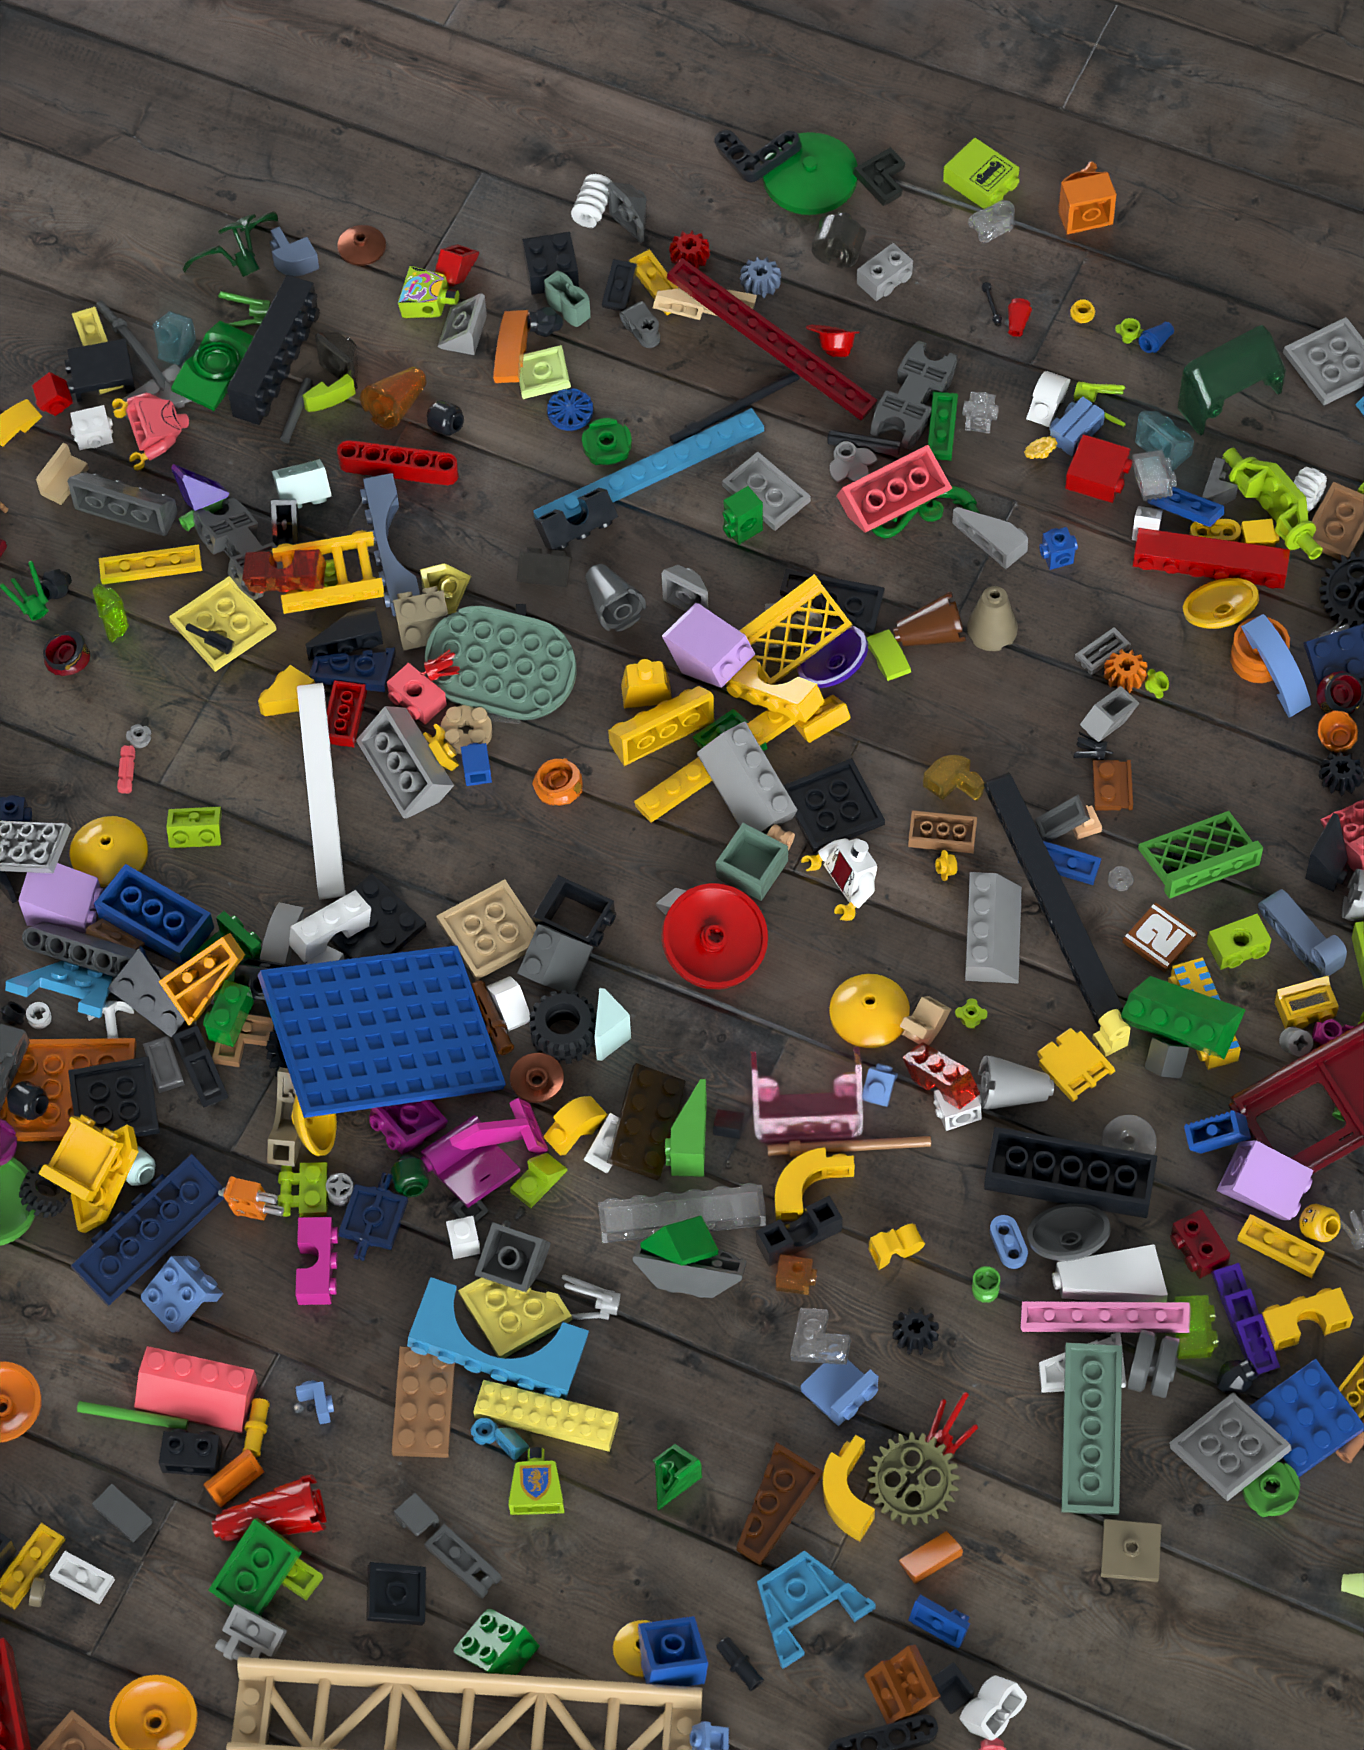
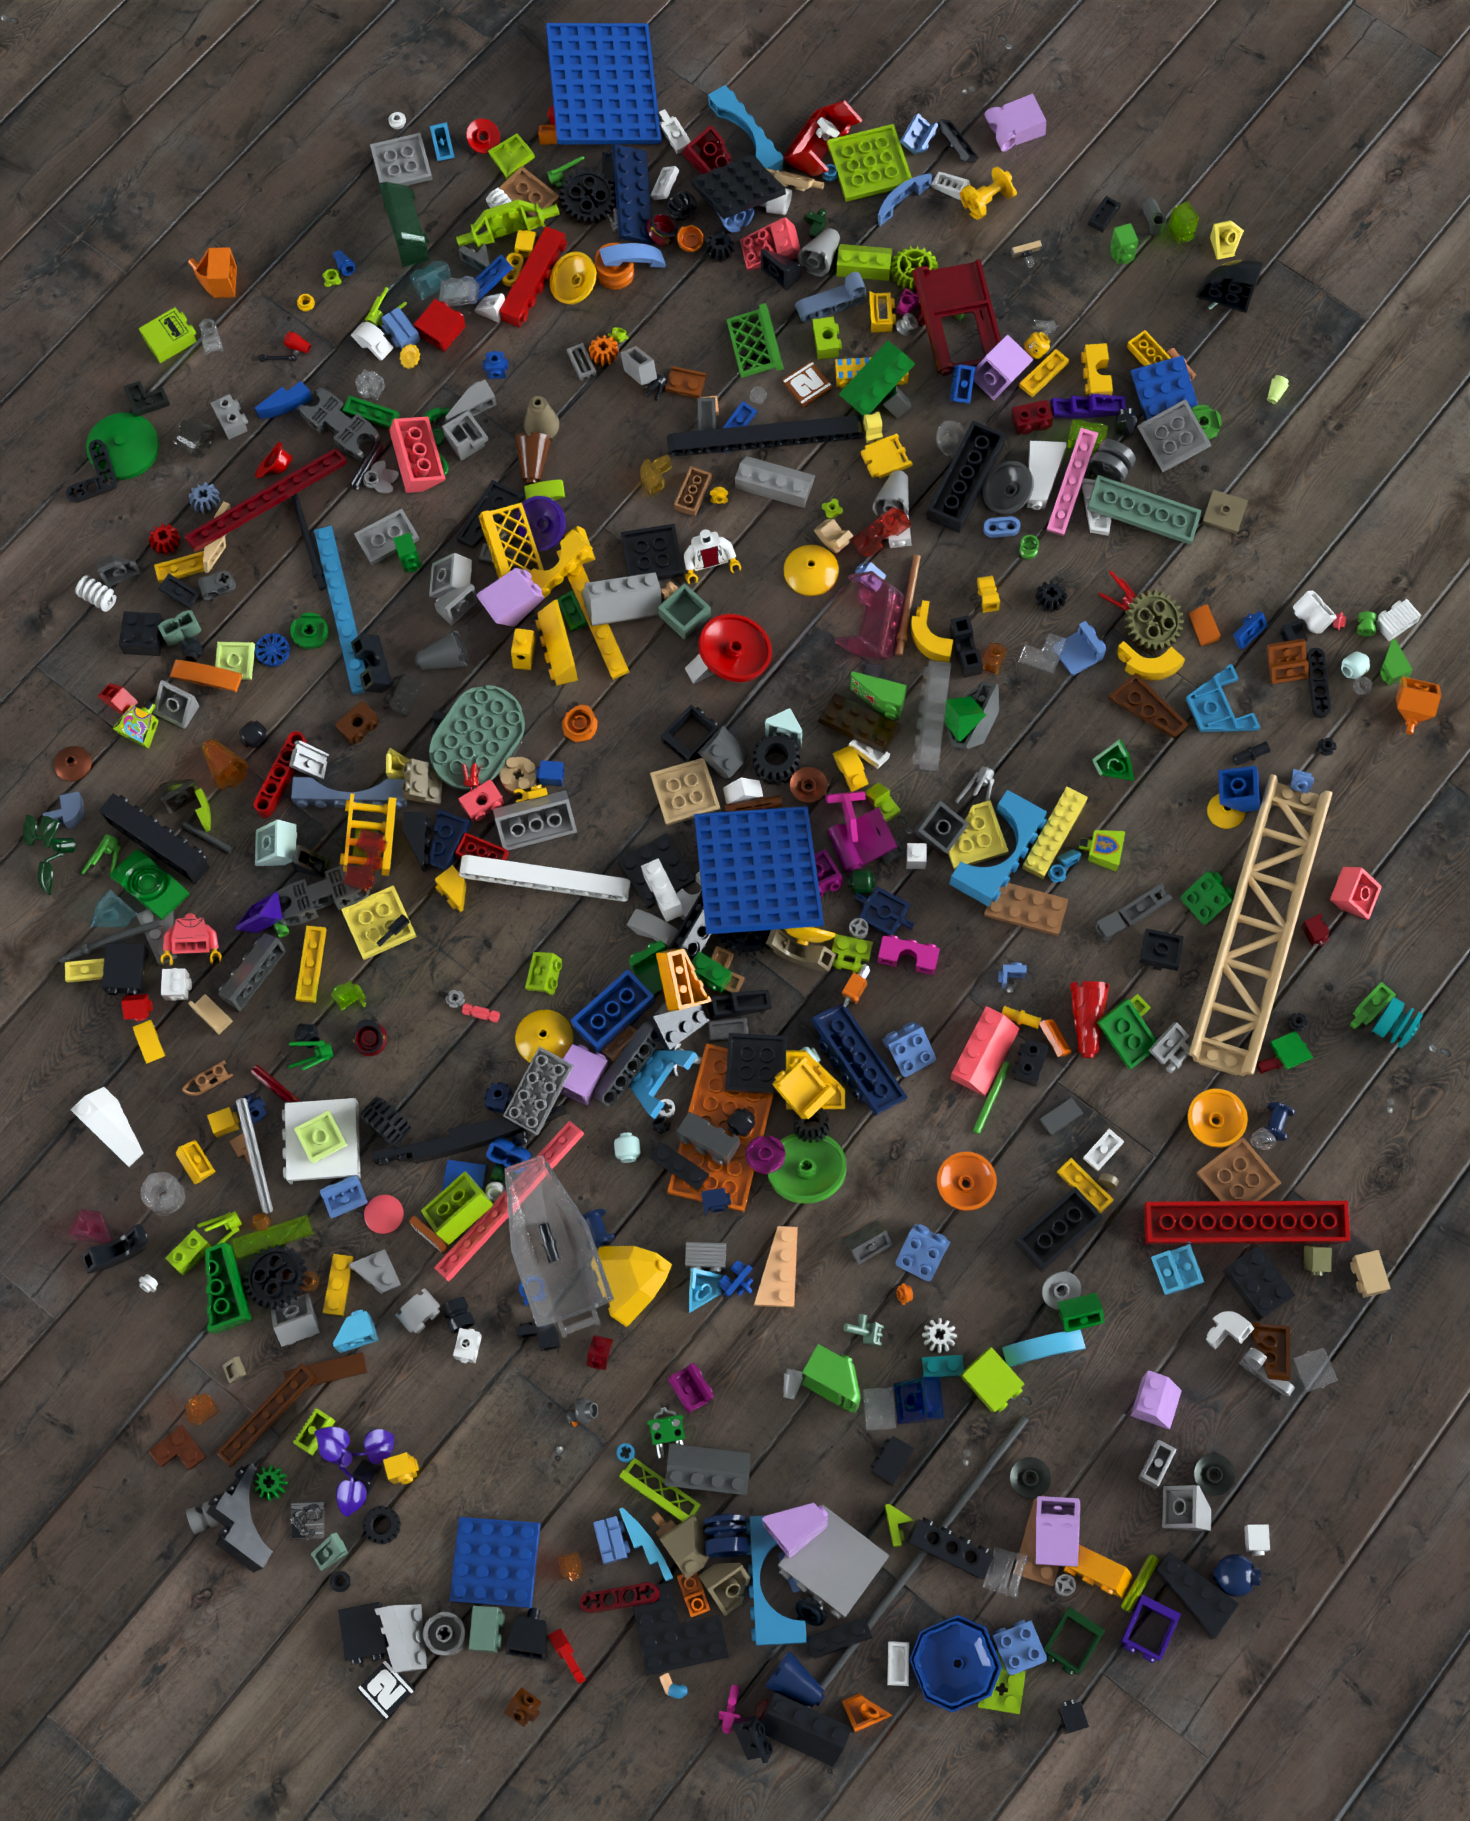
camera: 75 degrees left, 10 degrees up
none -> blue slope [254,381,313,419]
none -> plate [289,740,329,780]
none -> reddish brown brick [334,700,380,746]
none -> light grey slope [429,553,472,598]
none -> light grey plate [442,410,488,461]

